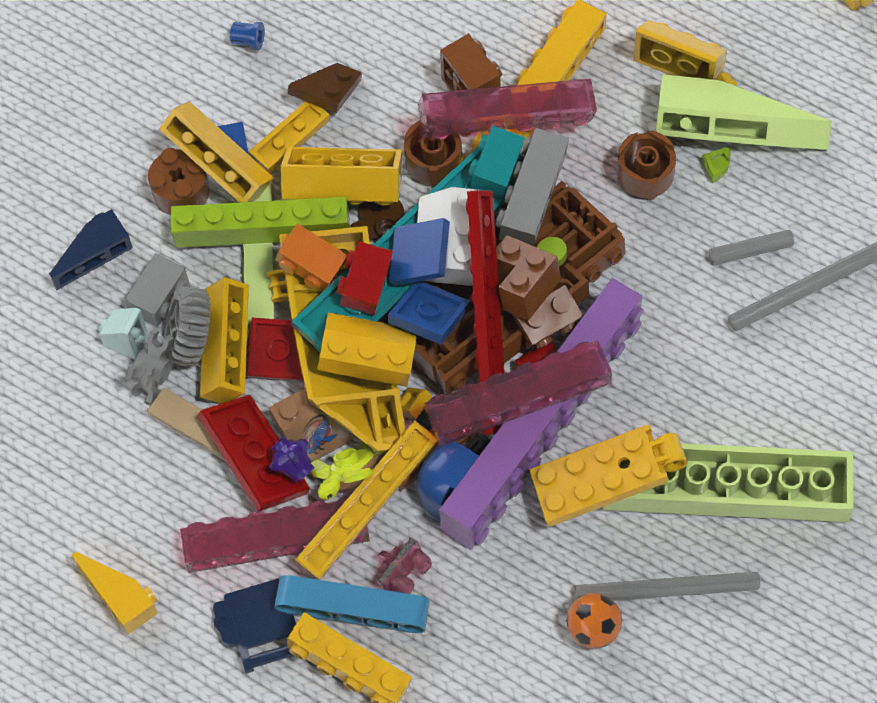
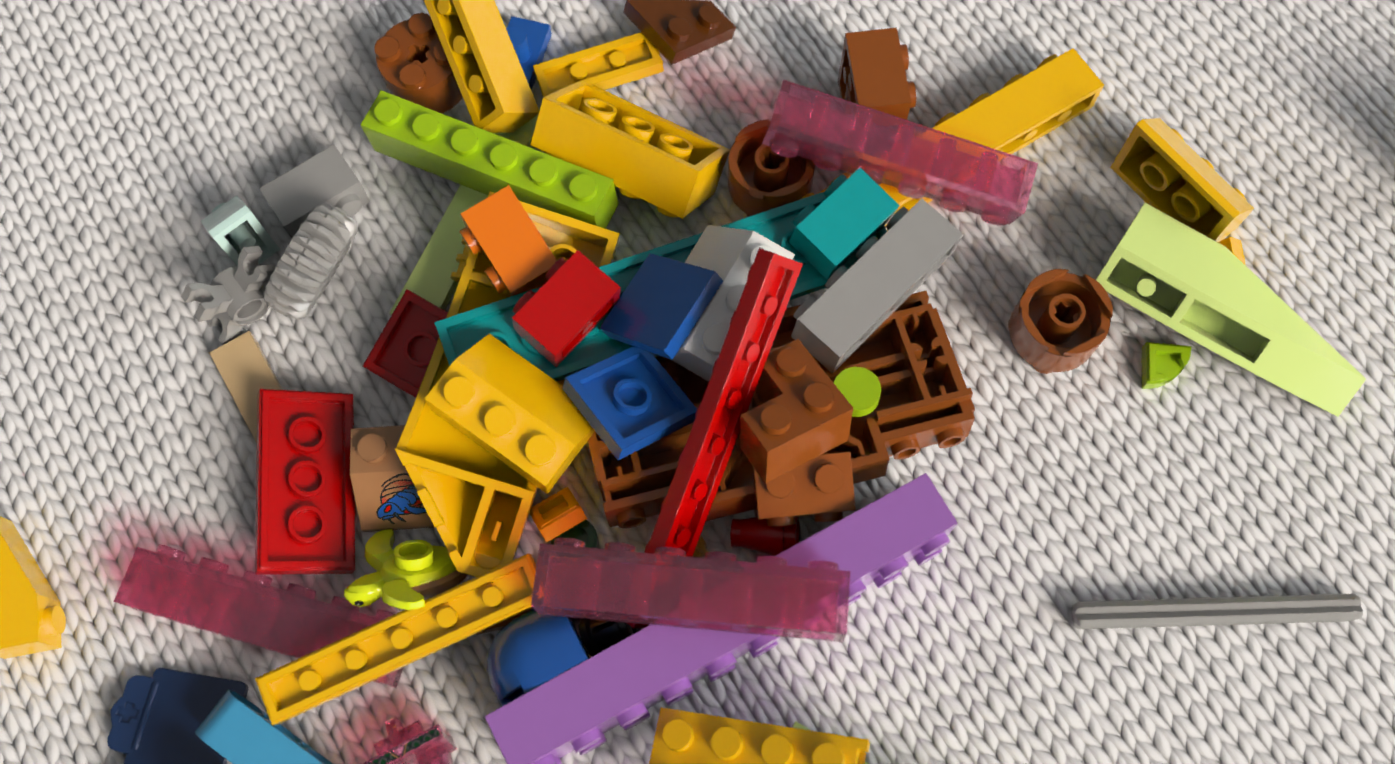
camera: 25 degrees right, 5 degrees up
dark blue slope [49,209,133,290] -> none
yellow brick [200,277,249,403] -> none
dark purple rock [269,436,314,483] -> none
reddish brown plate [350,200,404,241] -> none
light grey axle [709,230,794,265] -> none

